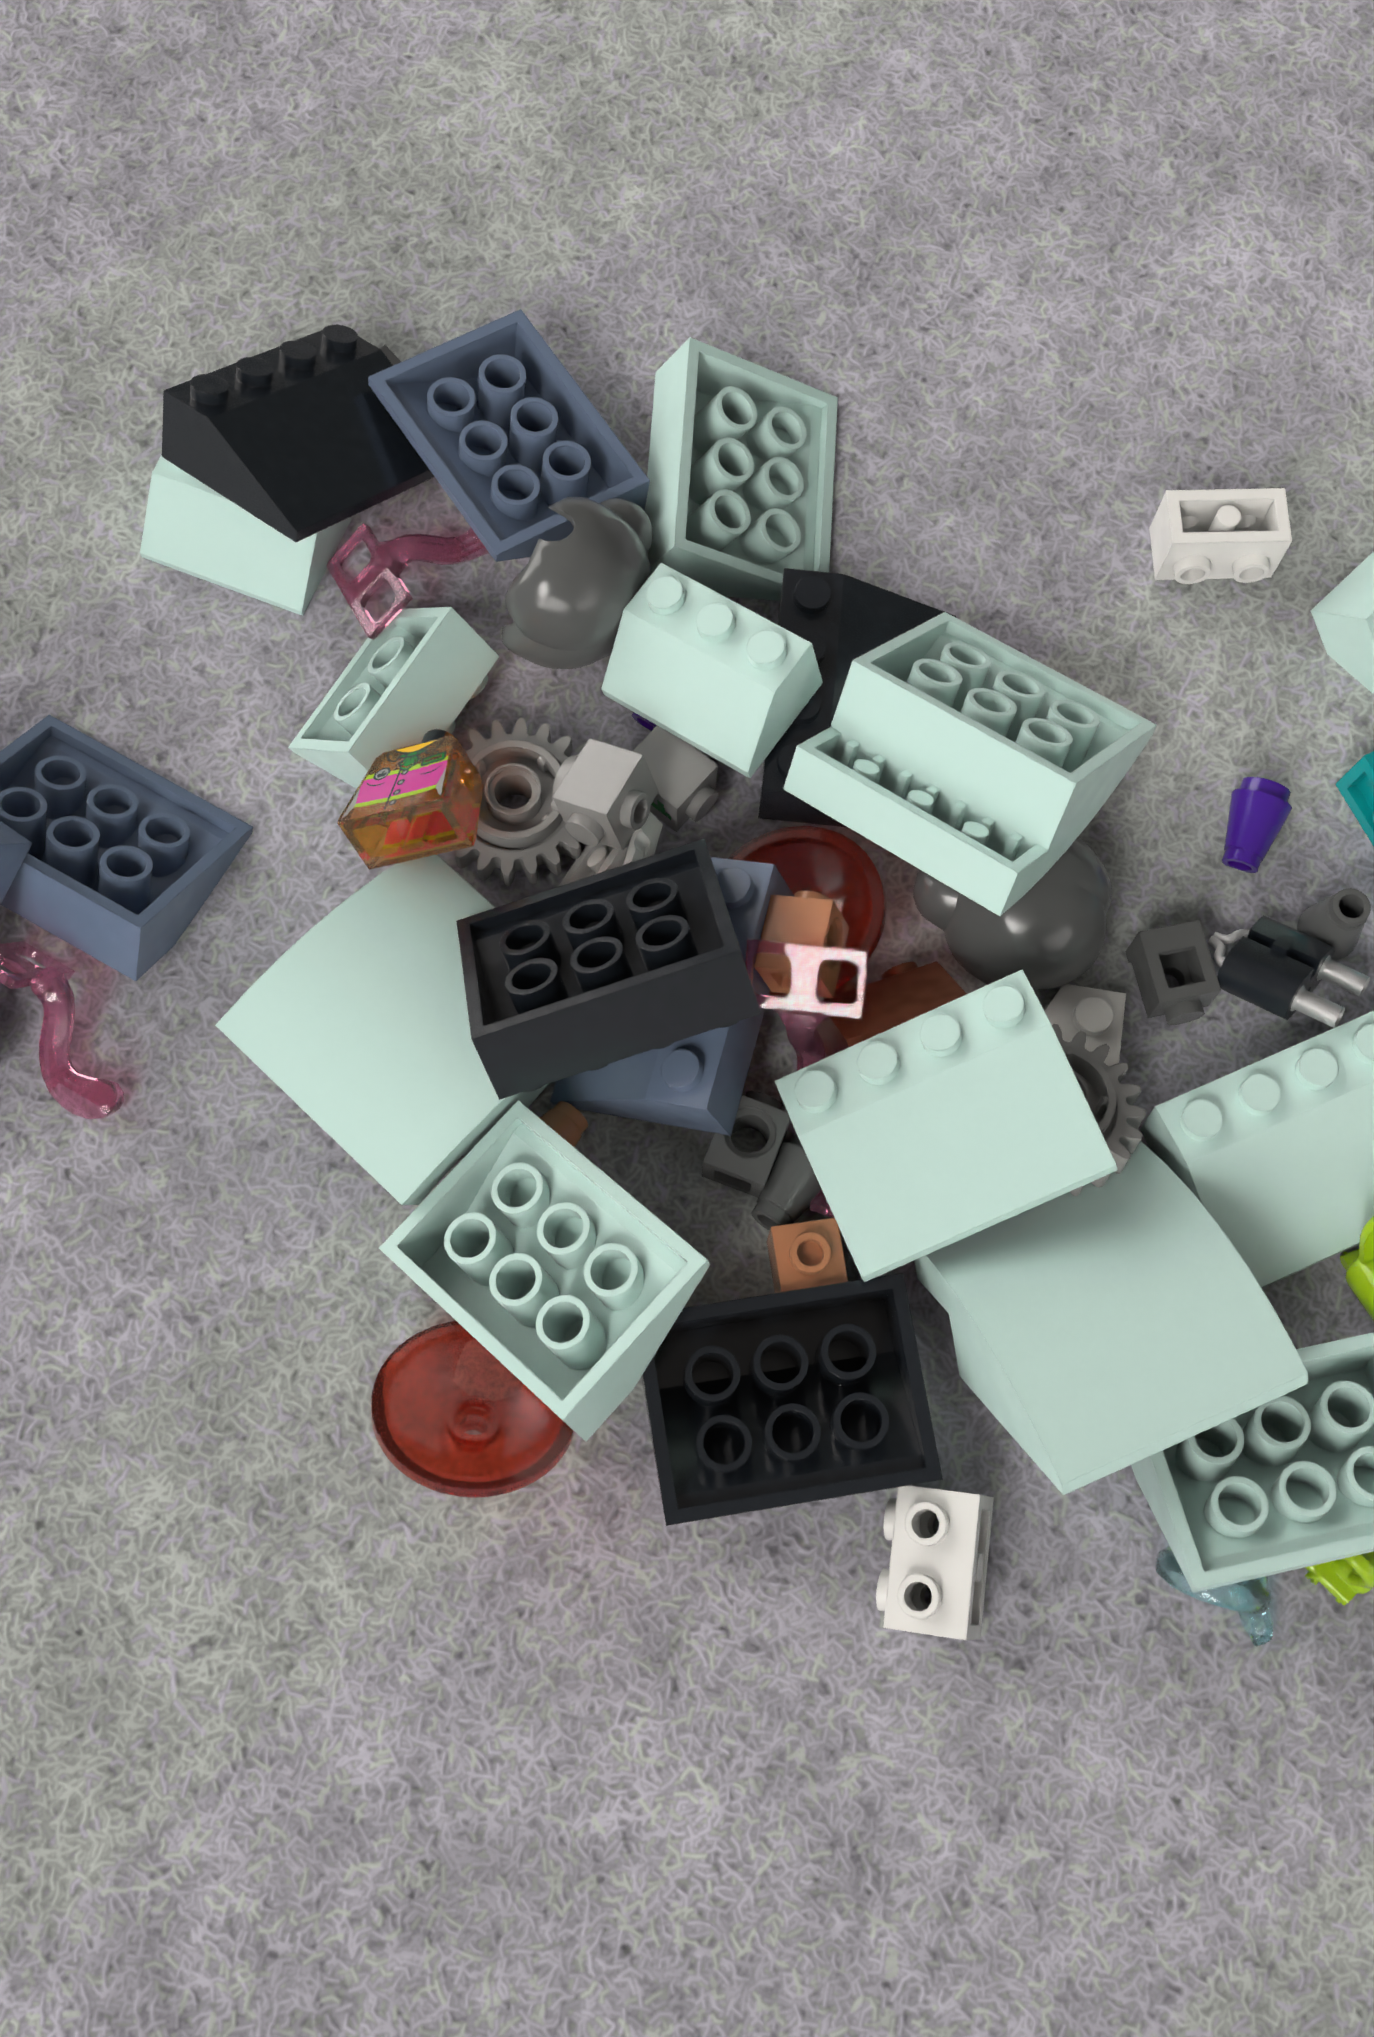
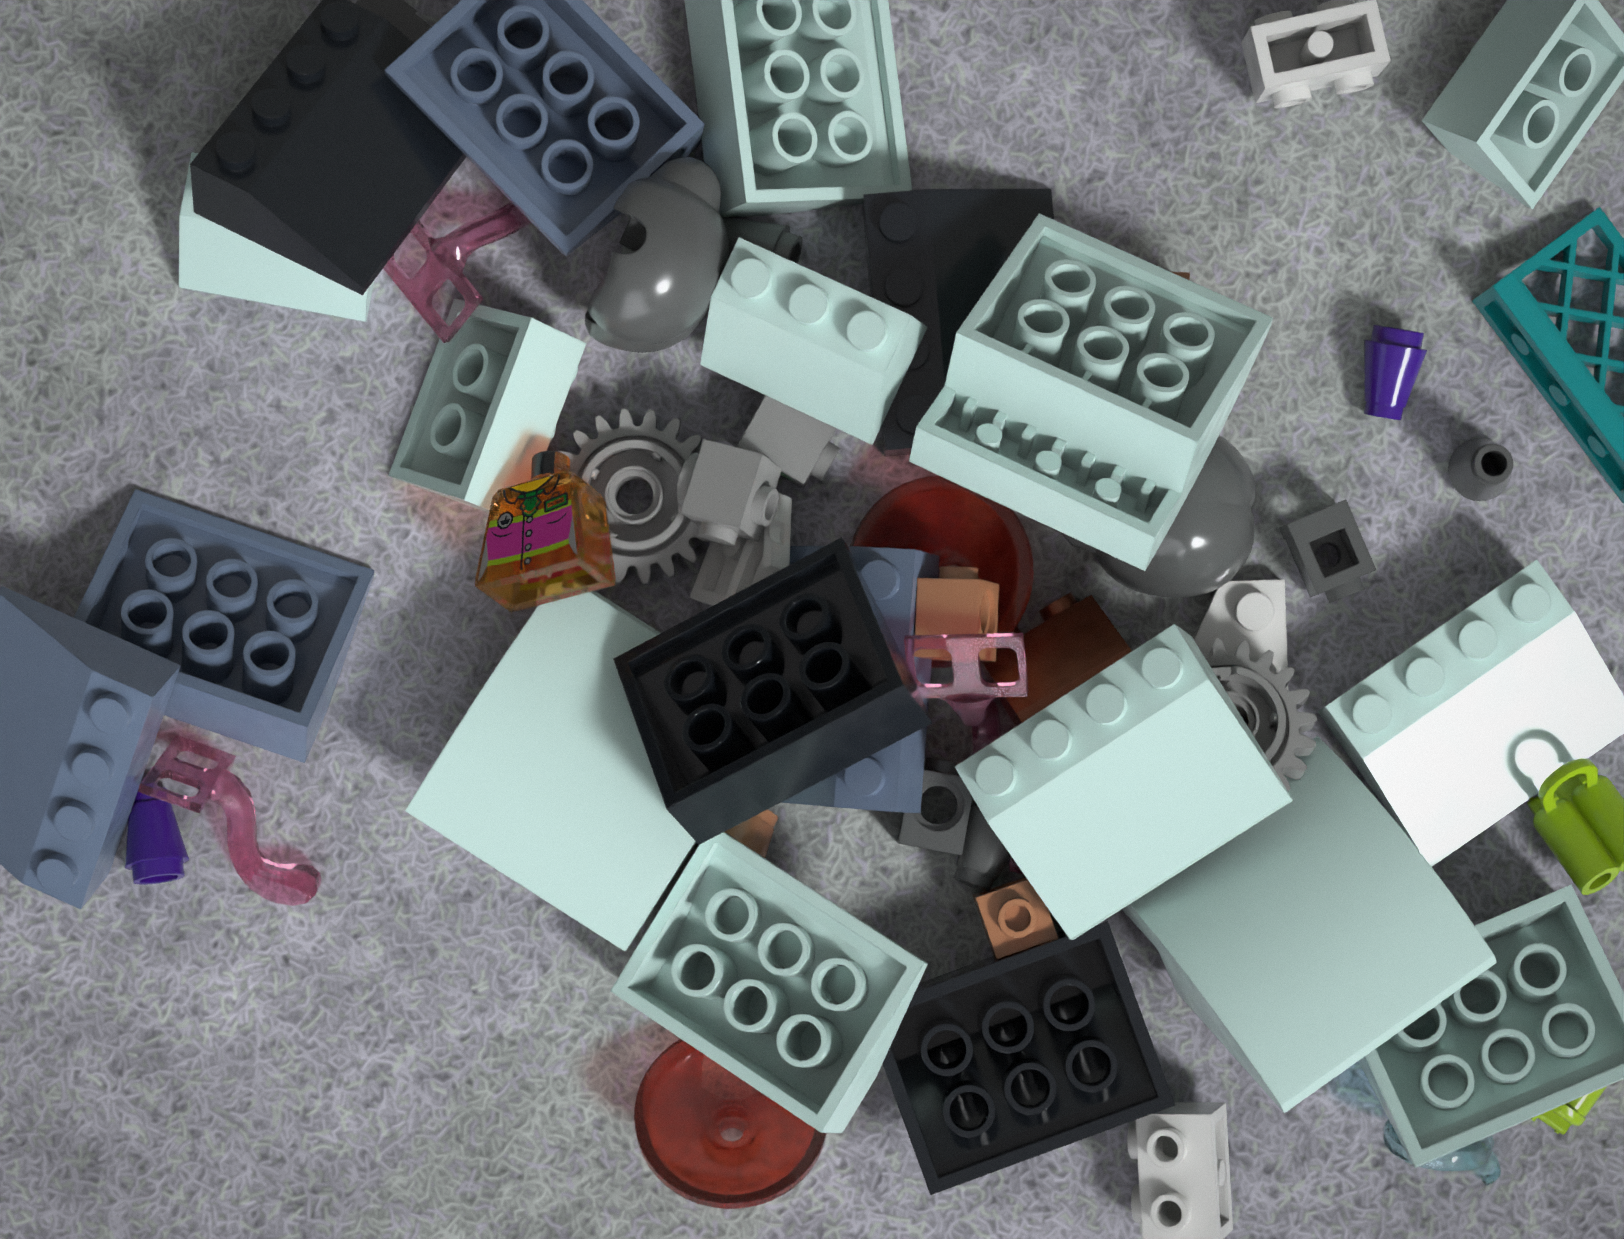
camera: 10 degrees left, 15 degrees up
black piece [1208,915,1370,1028] -> none

